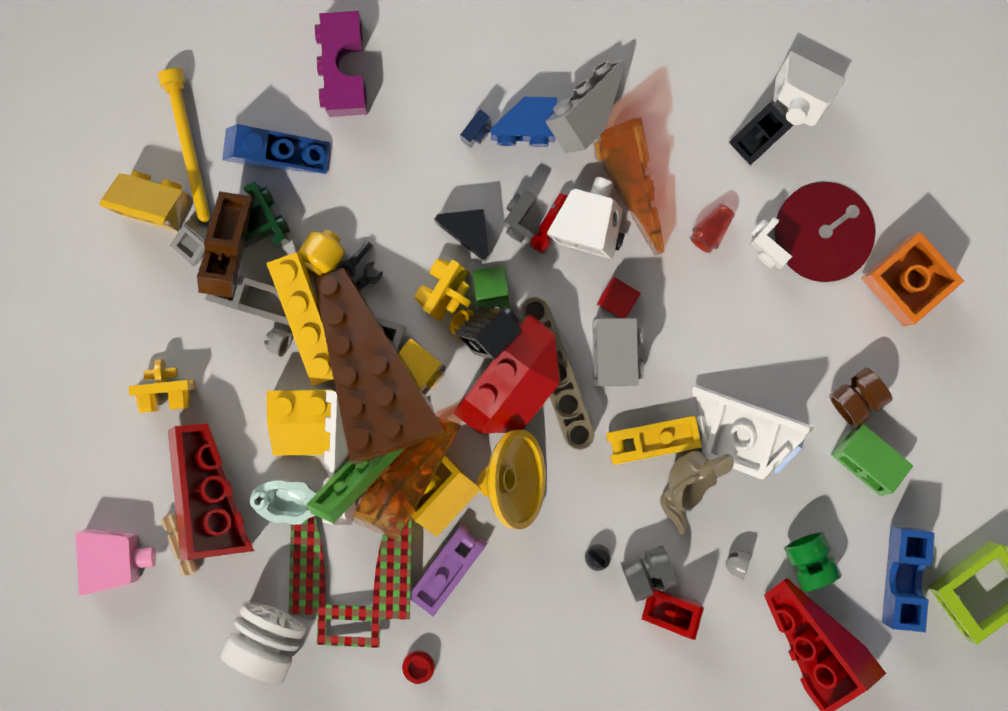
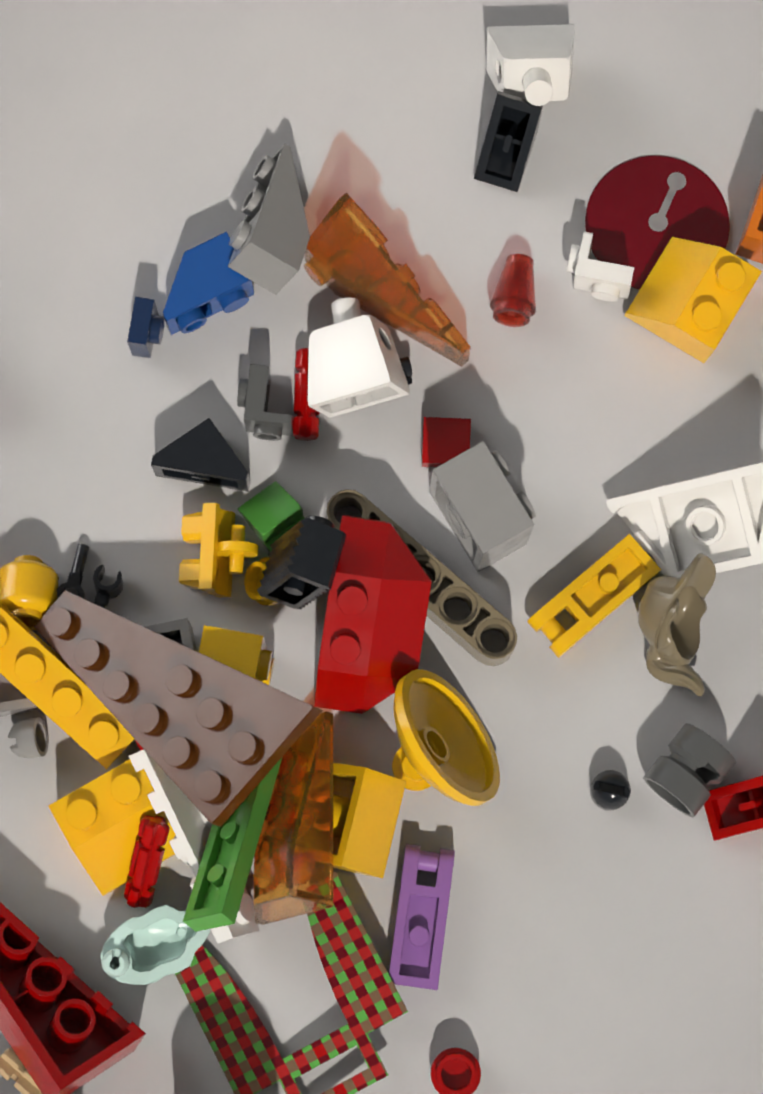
camera: 30 degrees left, 10 degrees down
none -> red axle [124,815,170,908]
none -> yellow slope [624,237,762,363]

